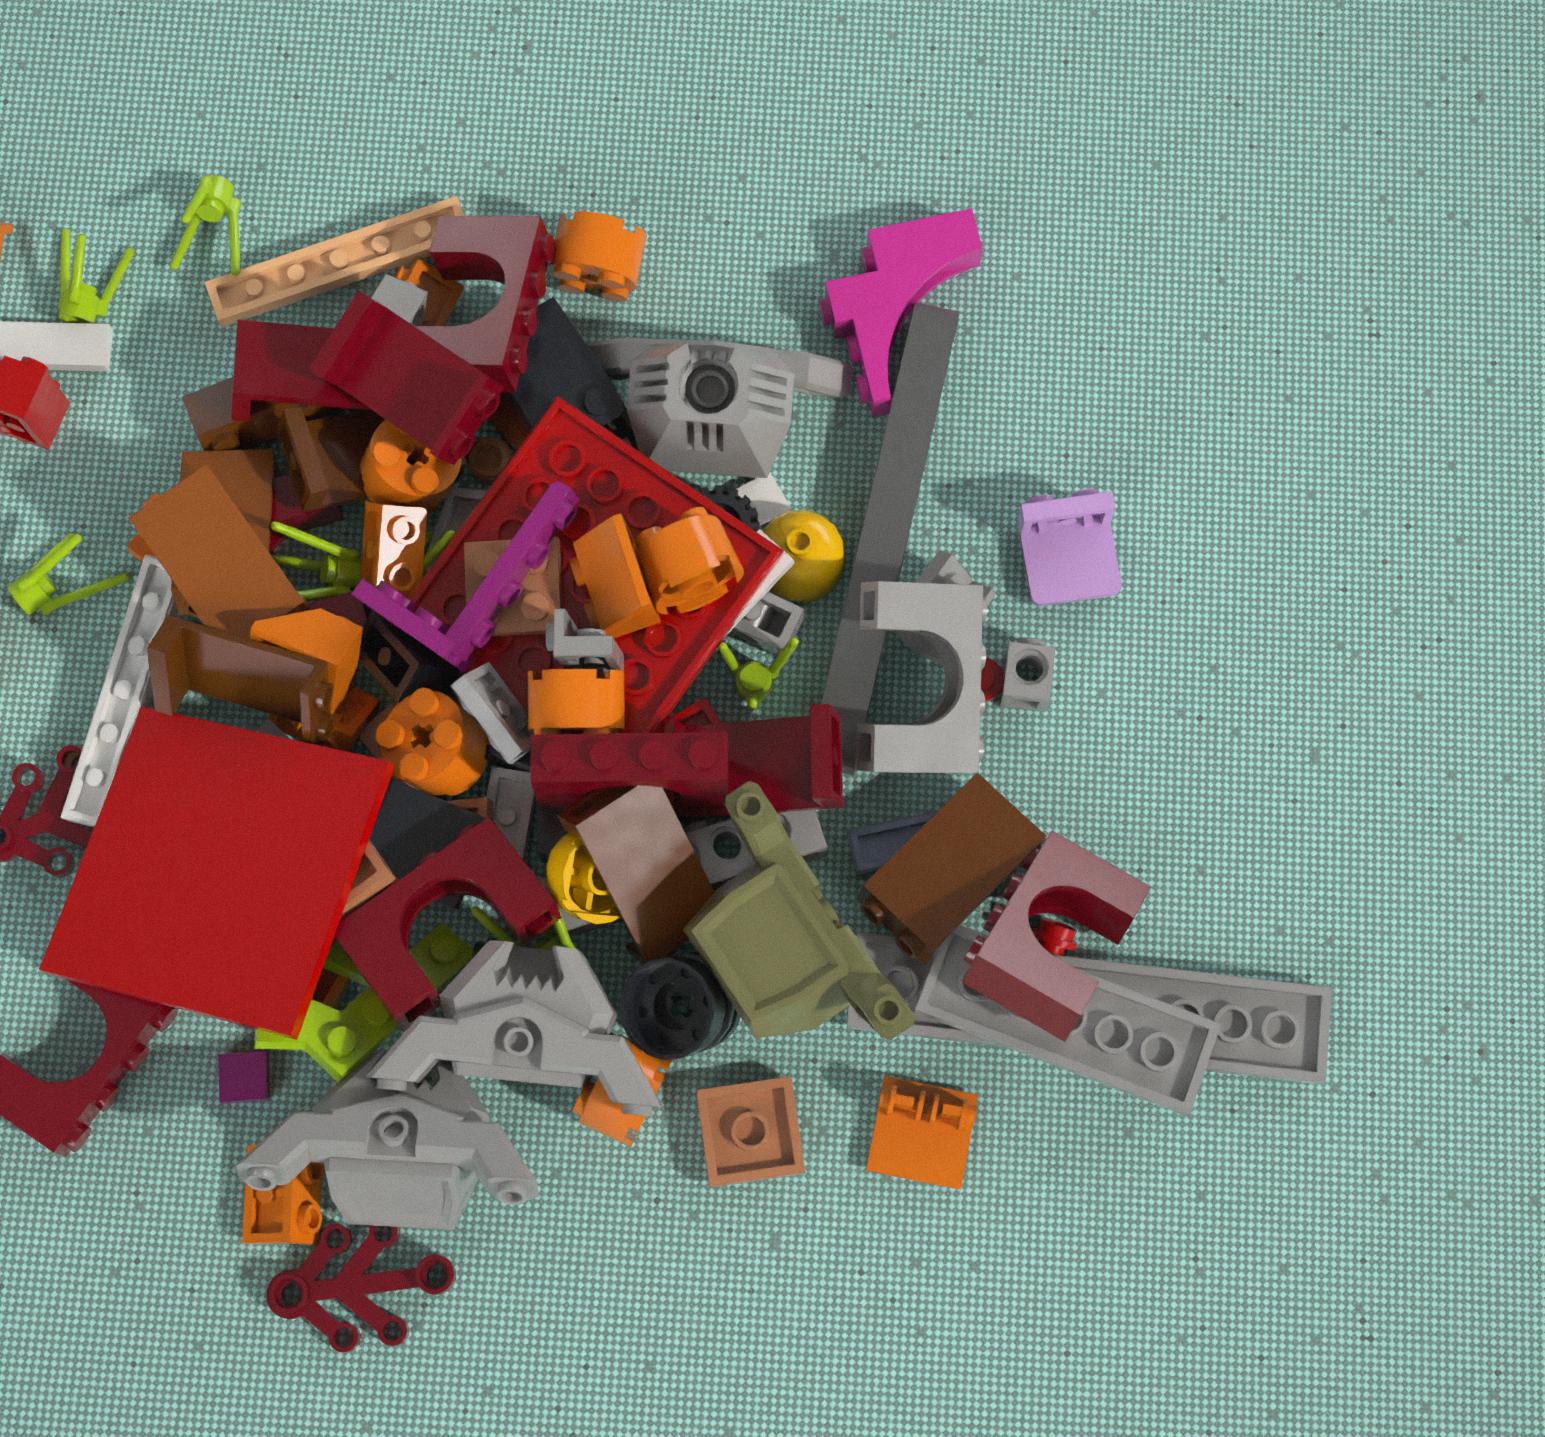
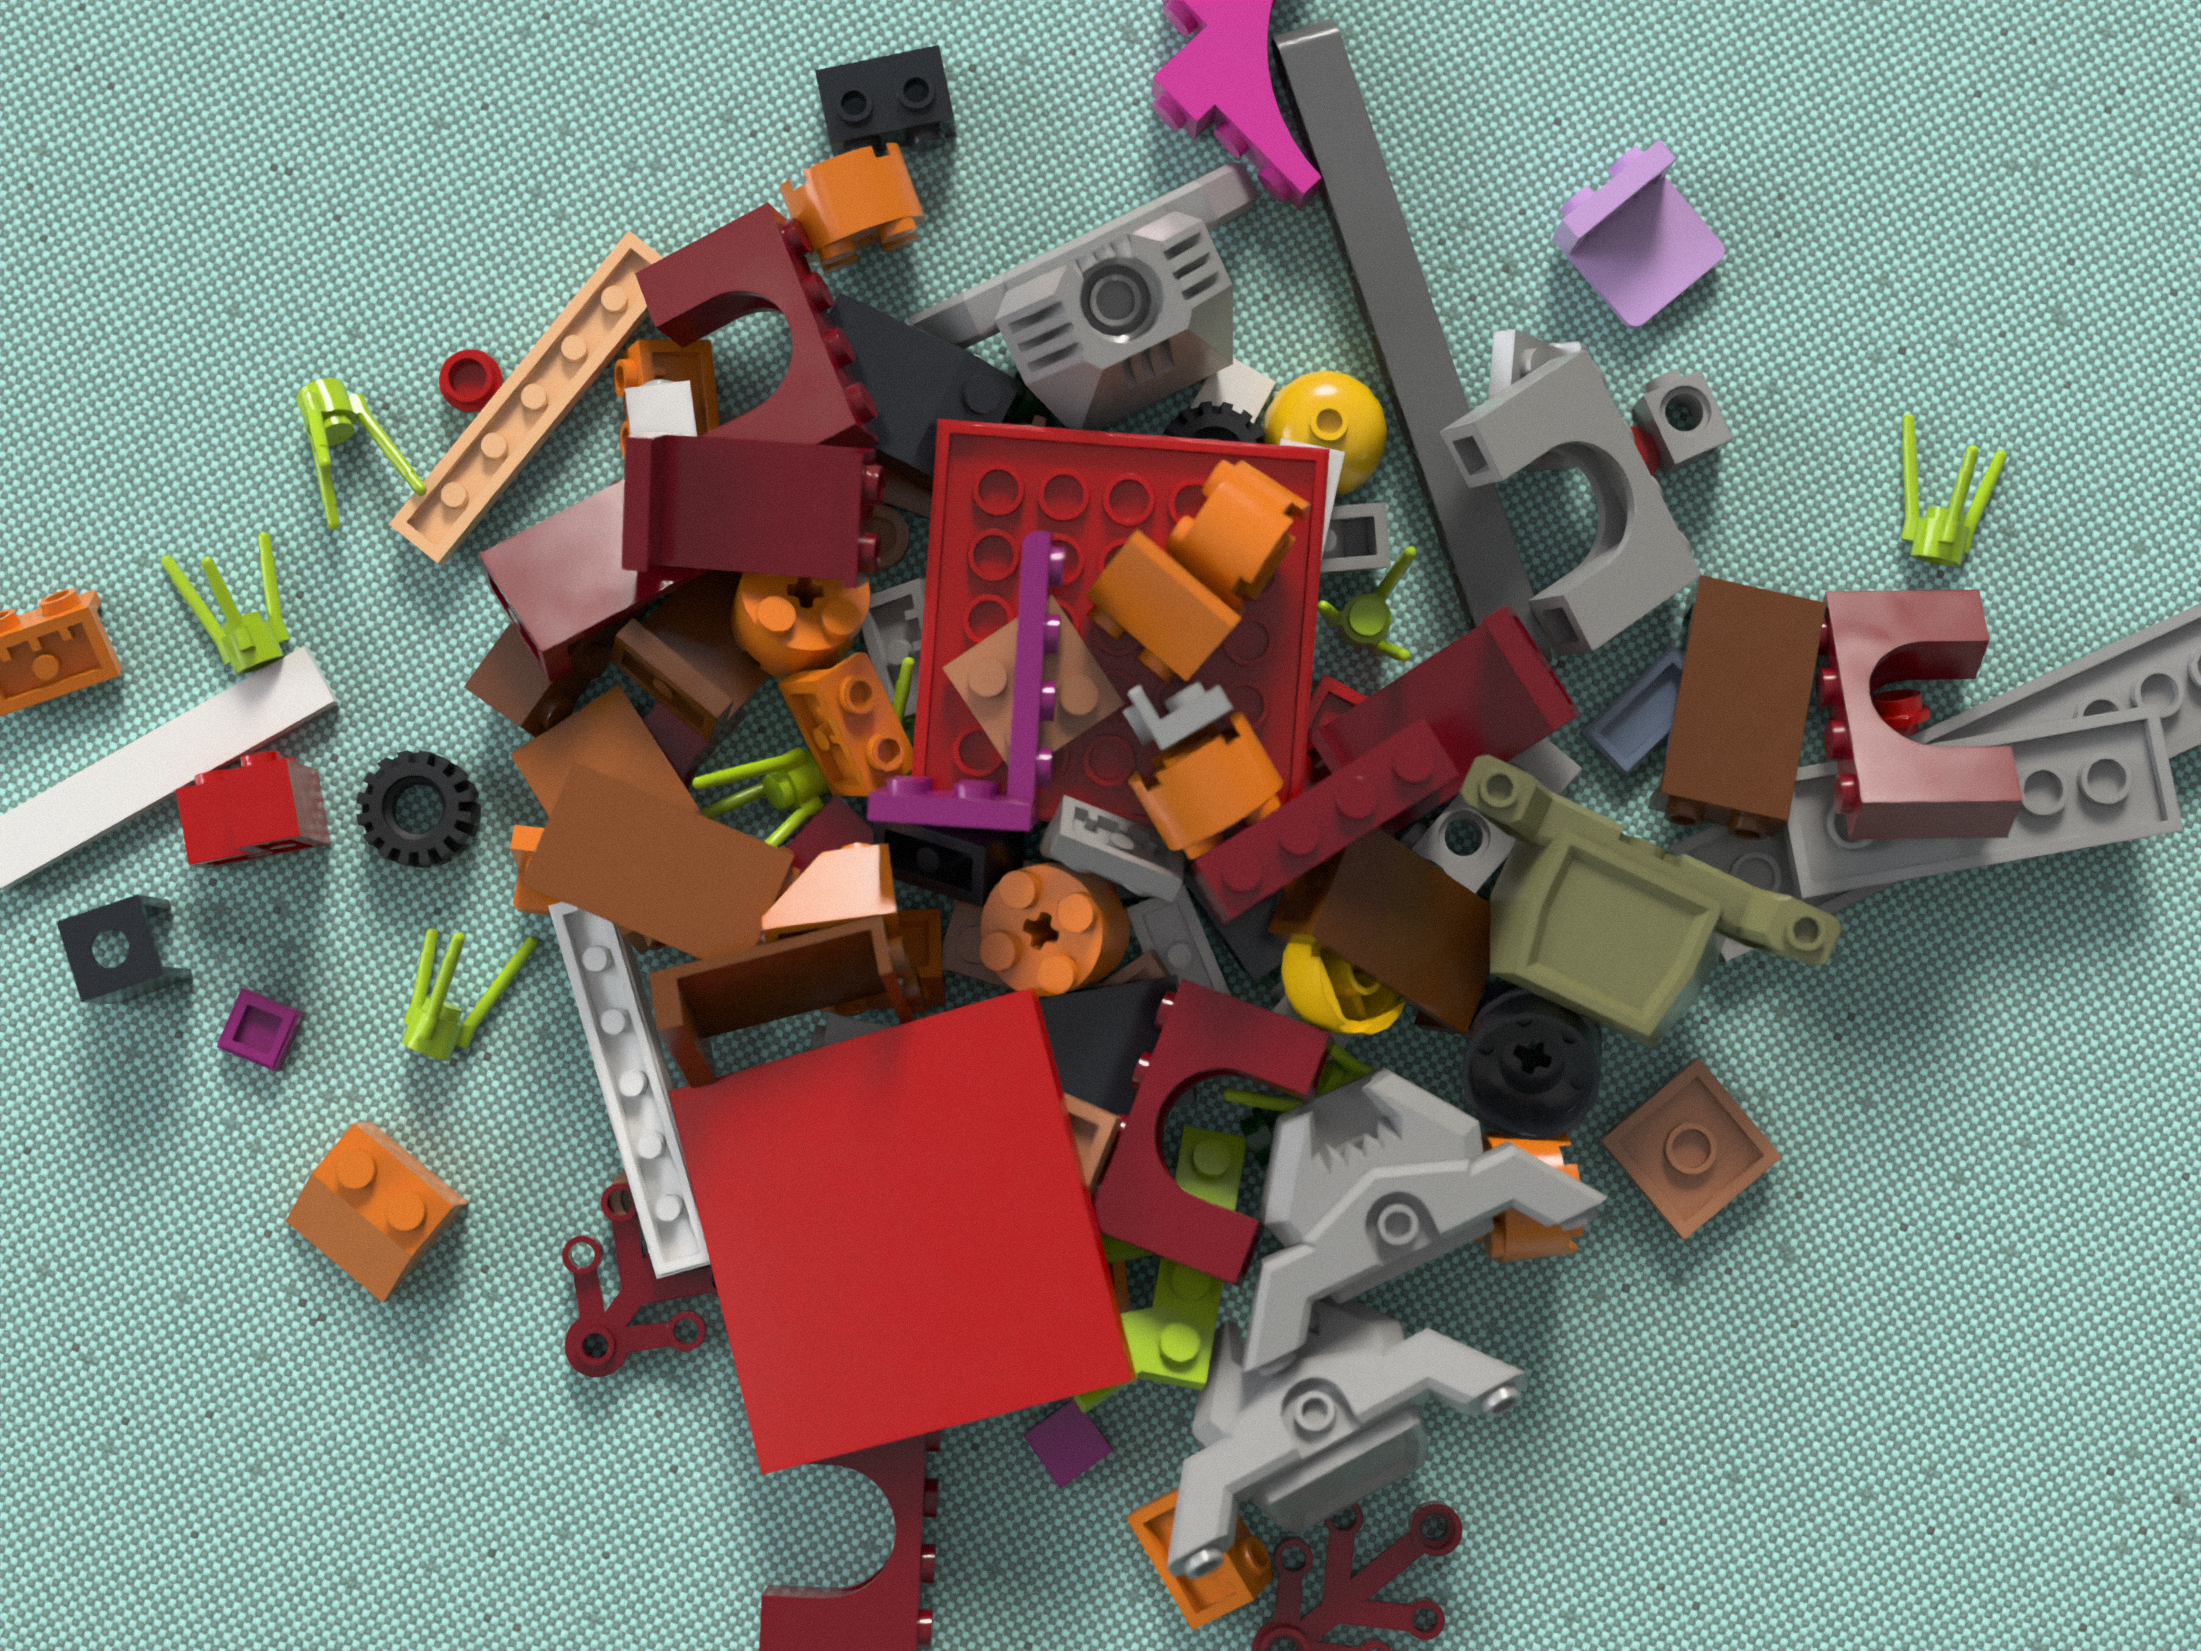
camera: 35 degrees left, 10 degrees up
orange hinge [866,1076,978,1190] -> none
none -> black tyre [356,750,481,868]
none -> red plate [439,349,504,413]
none -> black brick [815,45,957,158]
none -> lime plant [1900,414,2007,567]

